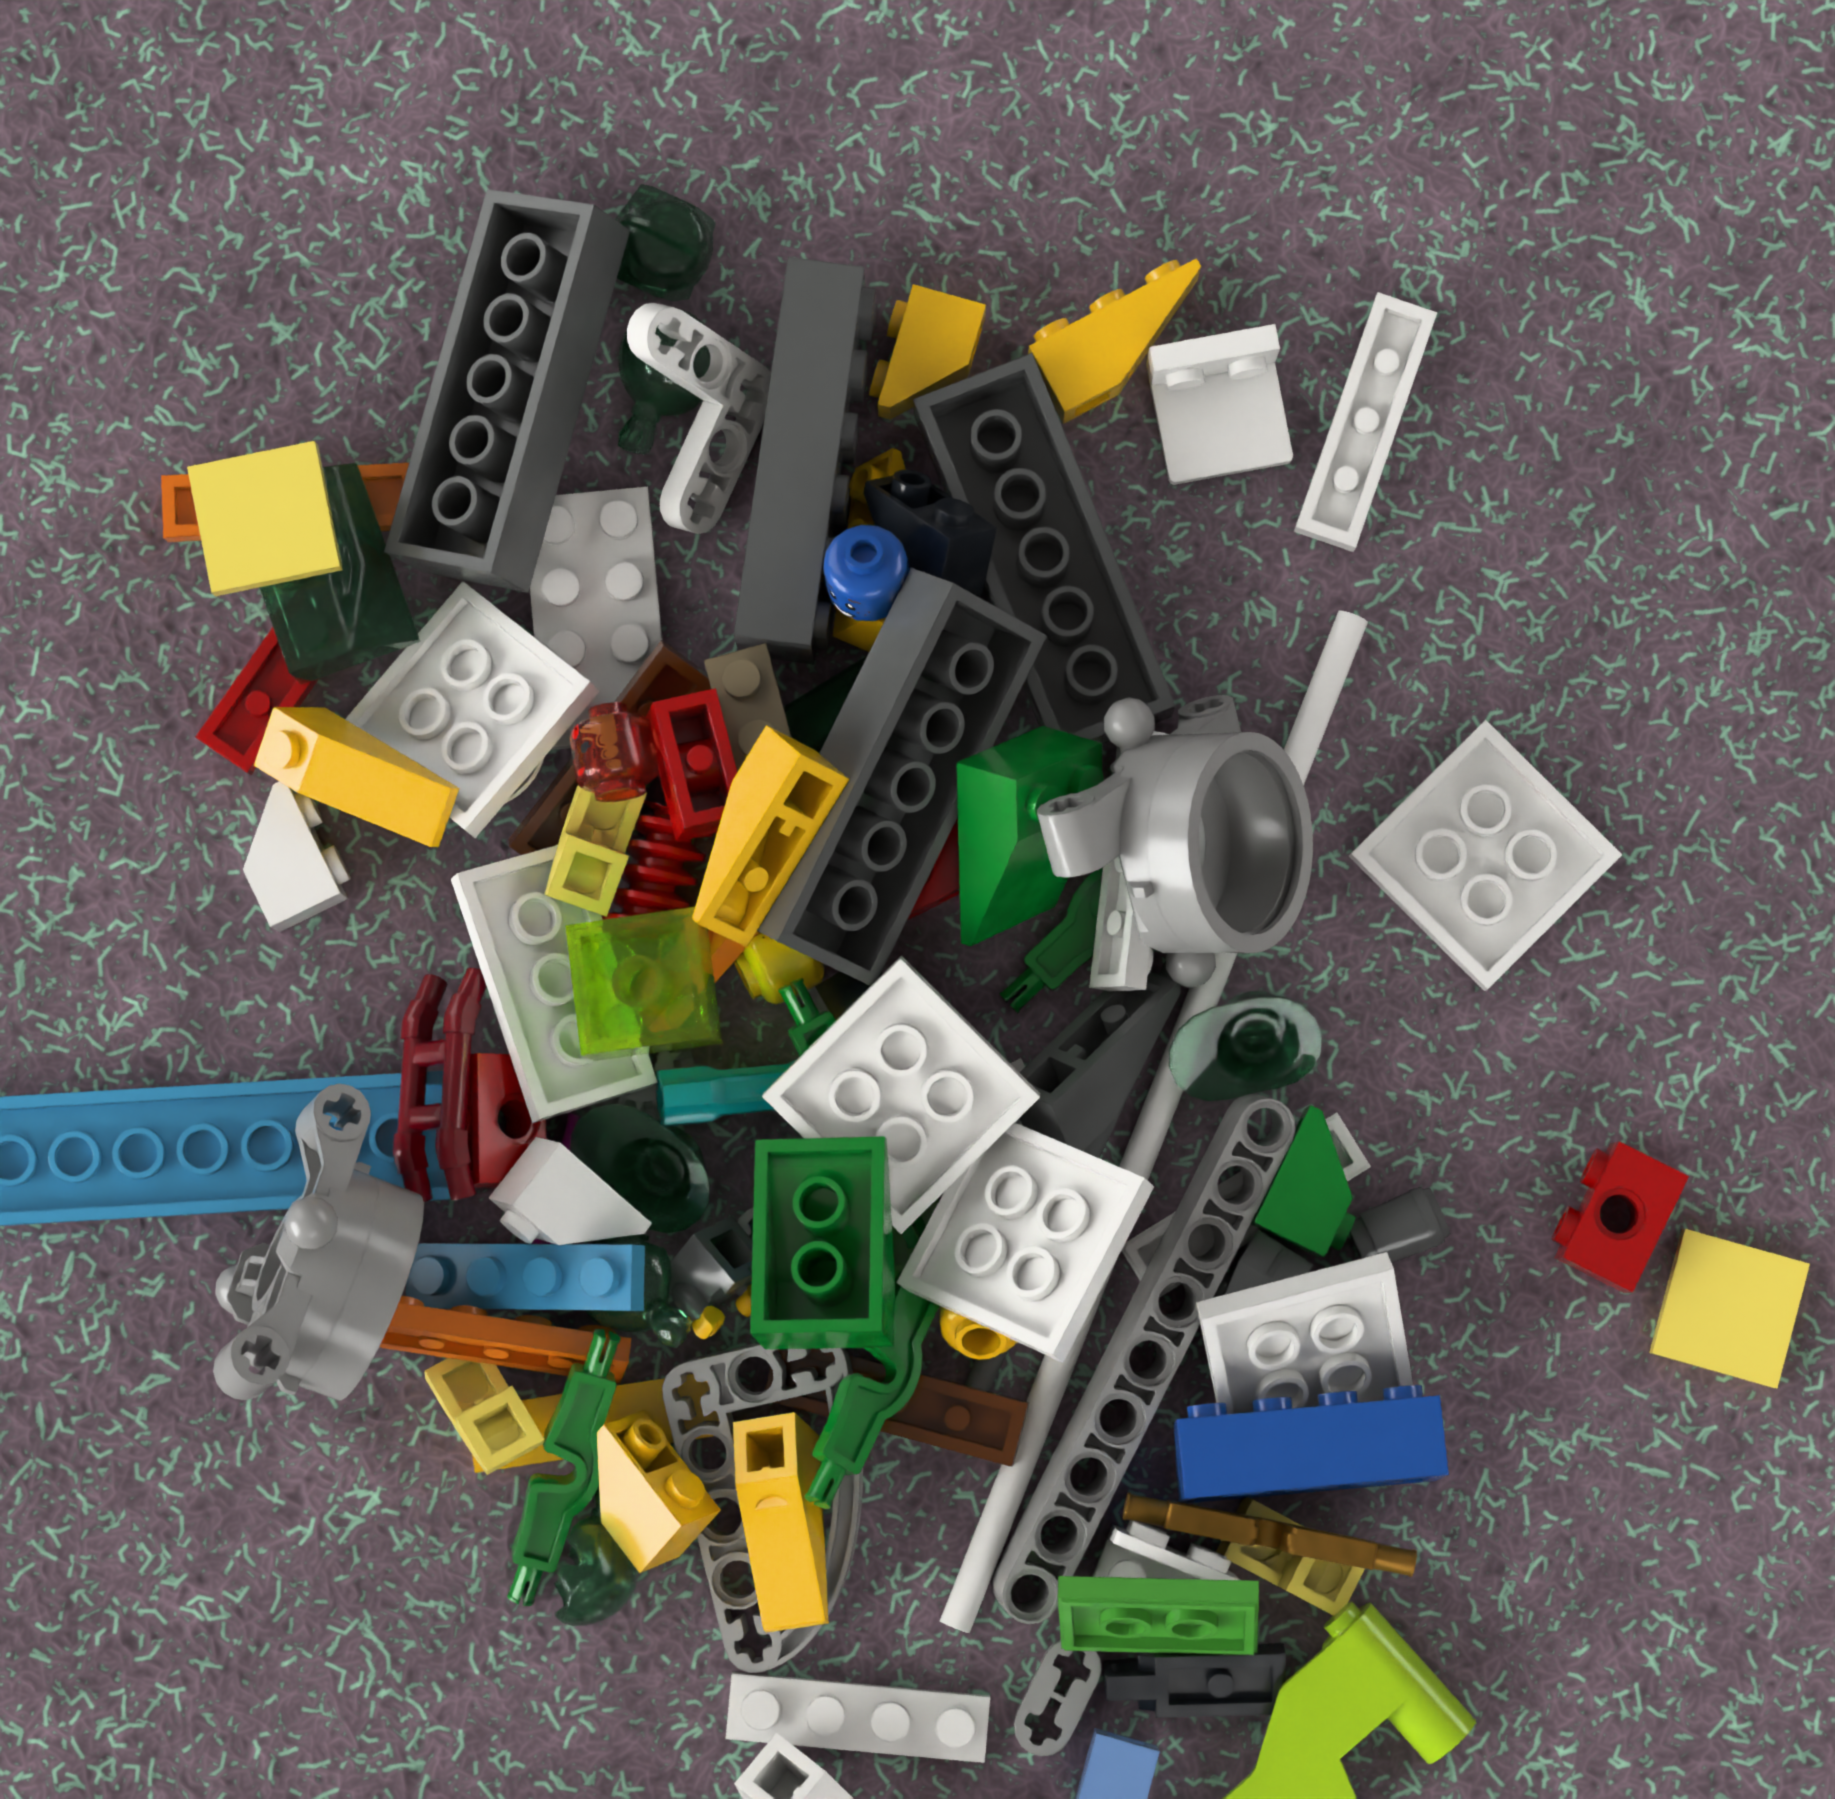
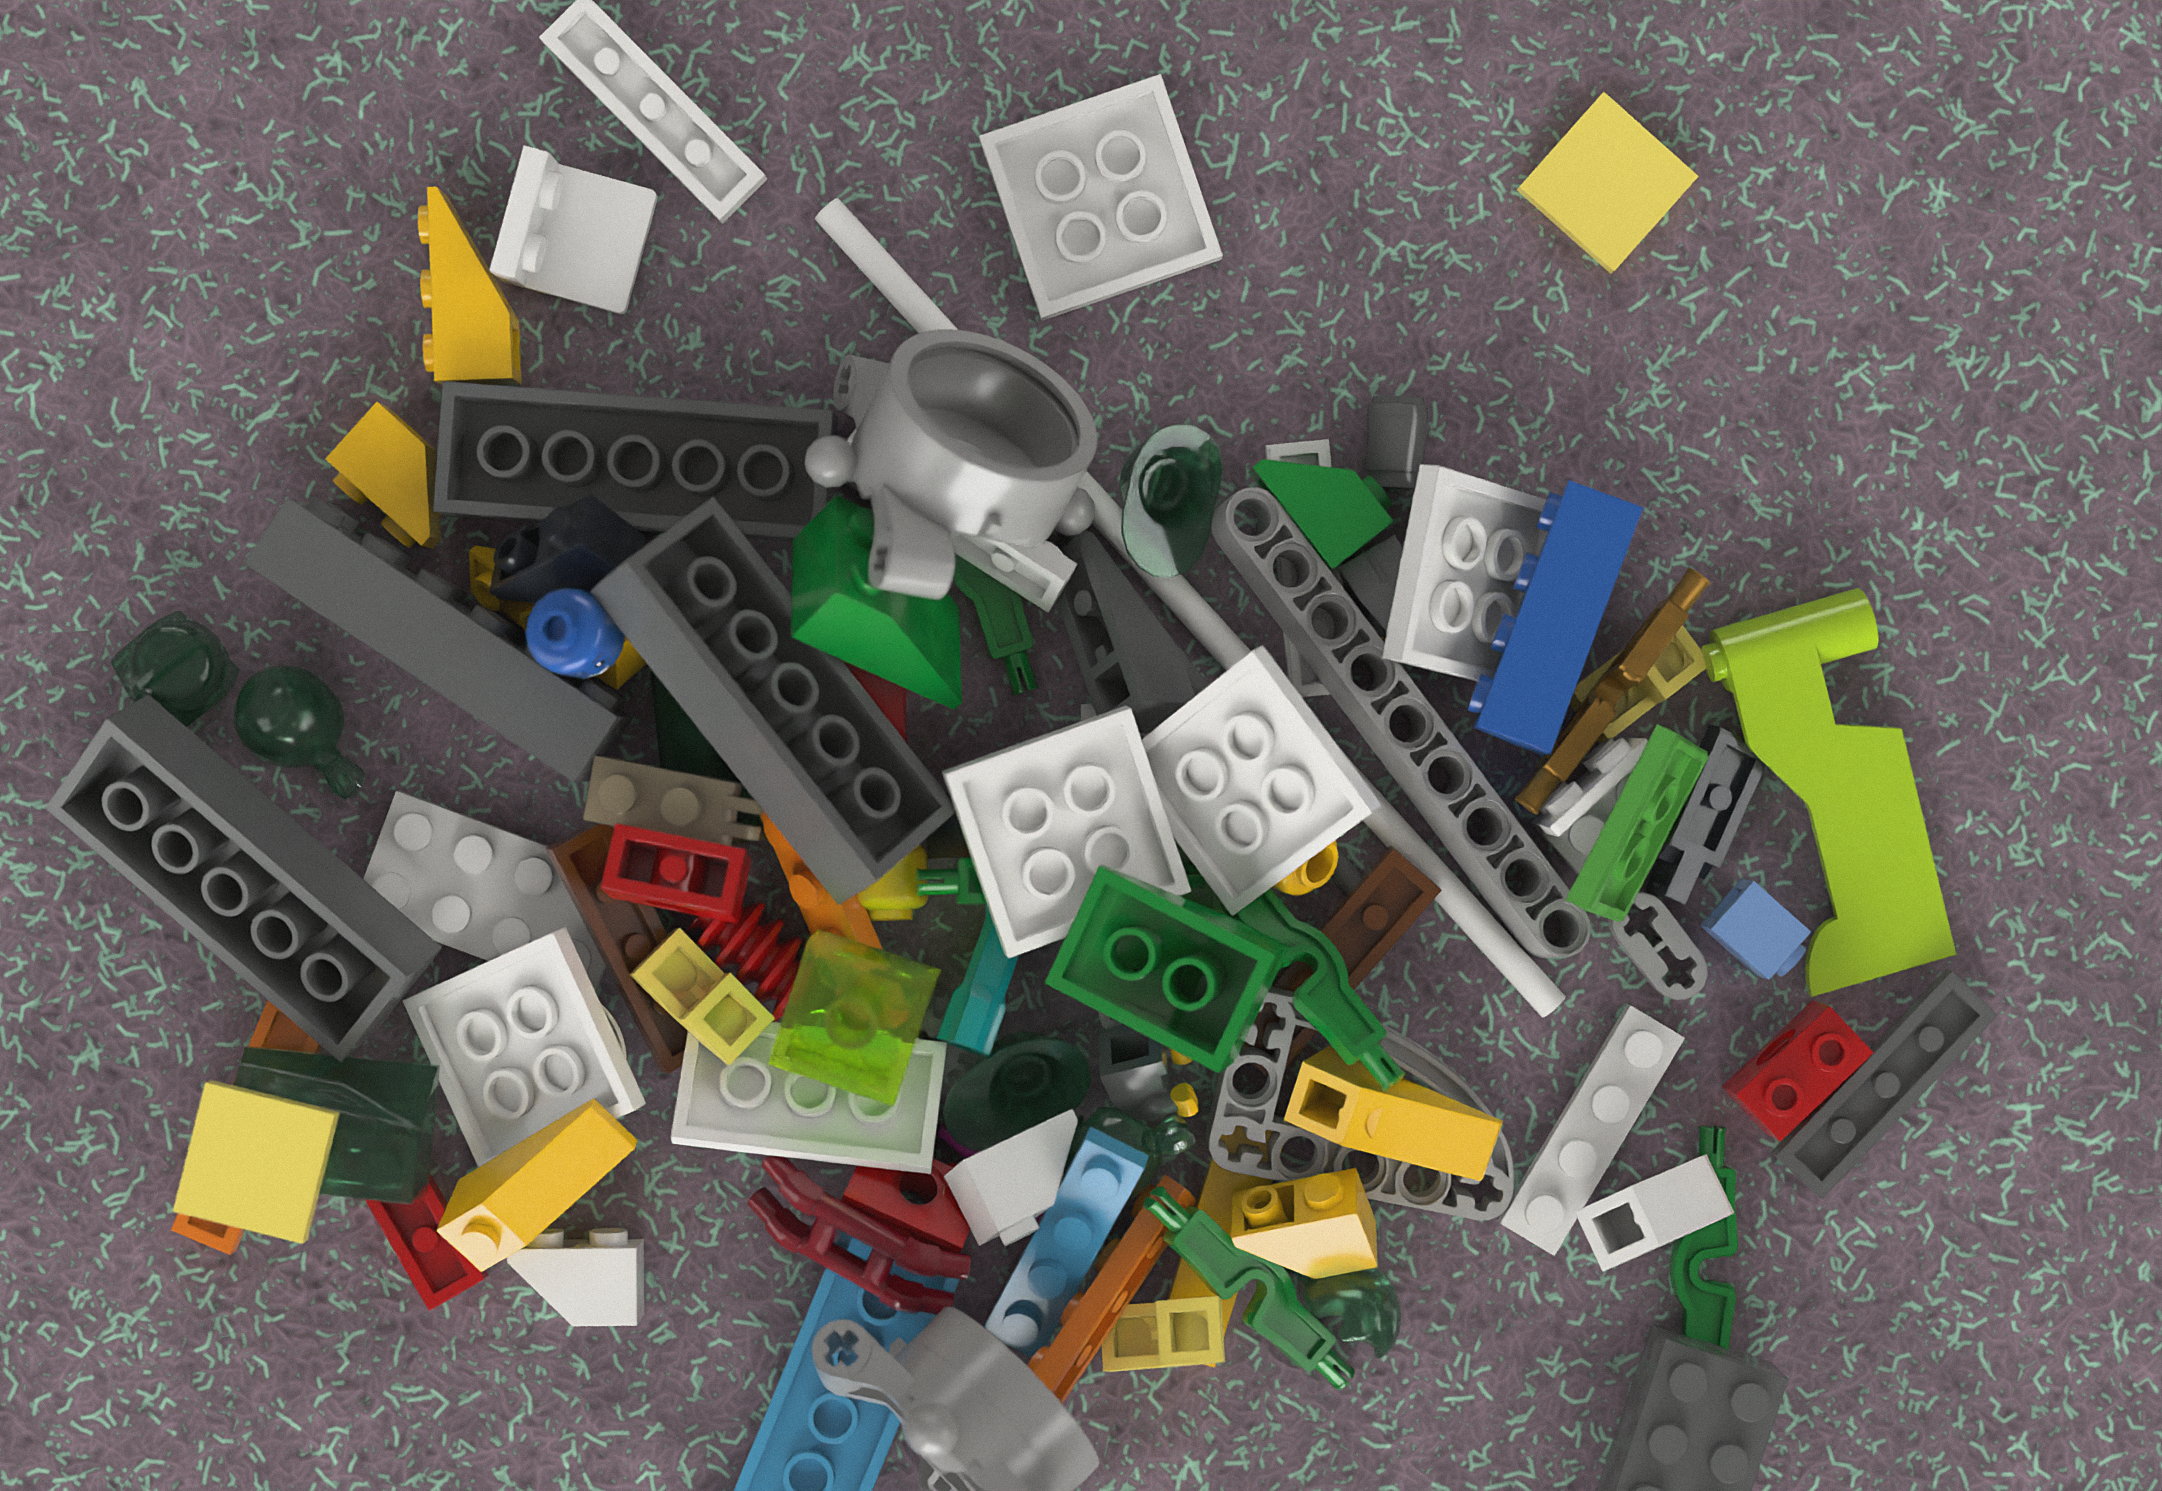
camera: 70 degrees left, 5 degrees up
clear red head [569,702,659,802] -> none
white beam [627,303,771,534] -> none
yellow slope [692,725,850,947] -> none
red brick [1552,1141,1689,1293] -> none

